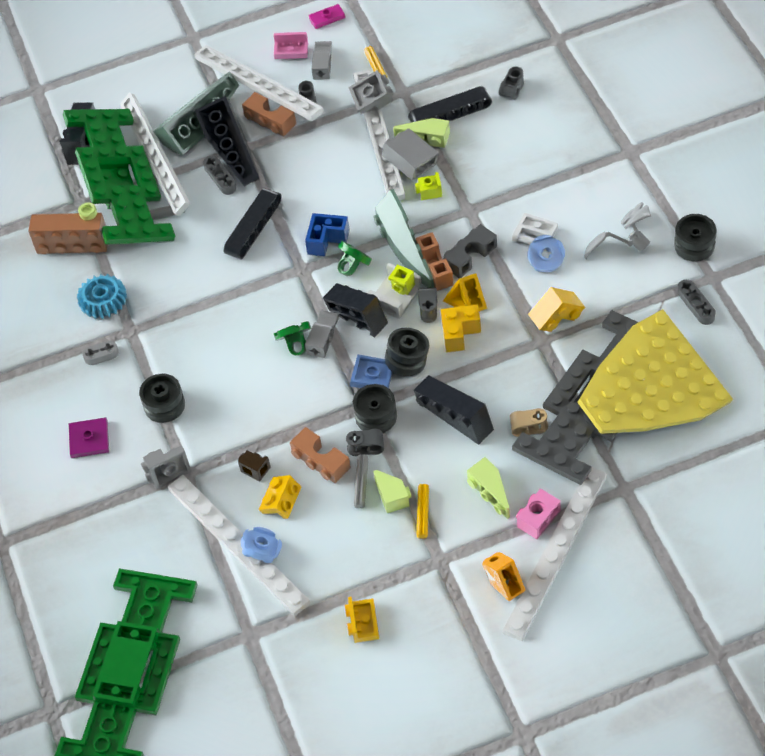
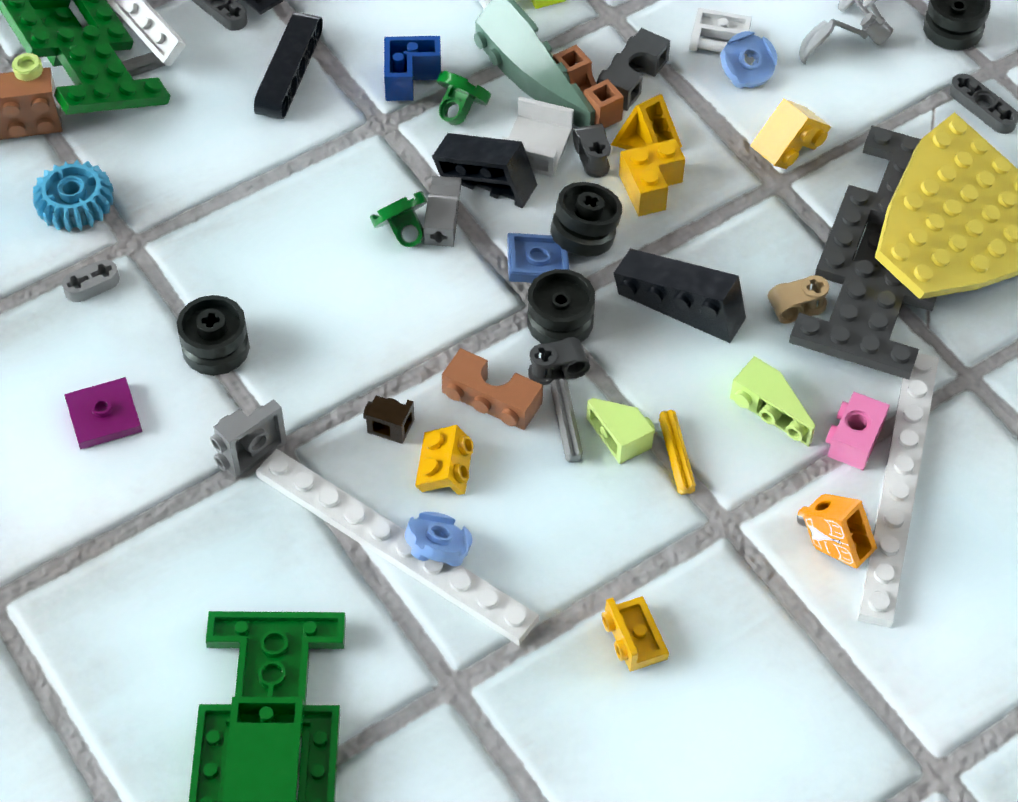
camera: 20 degrees left, 0 degrees up
neon yellow brick [388,264,415,295] -> none

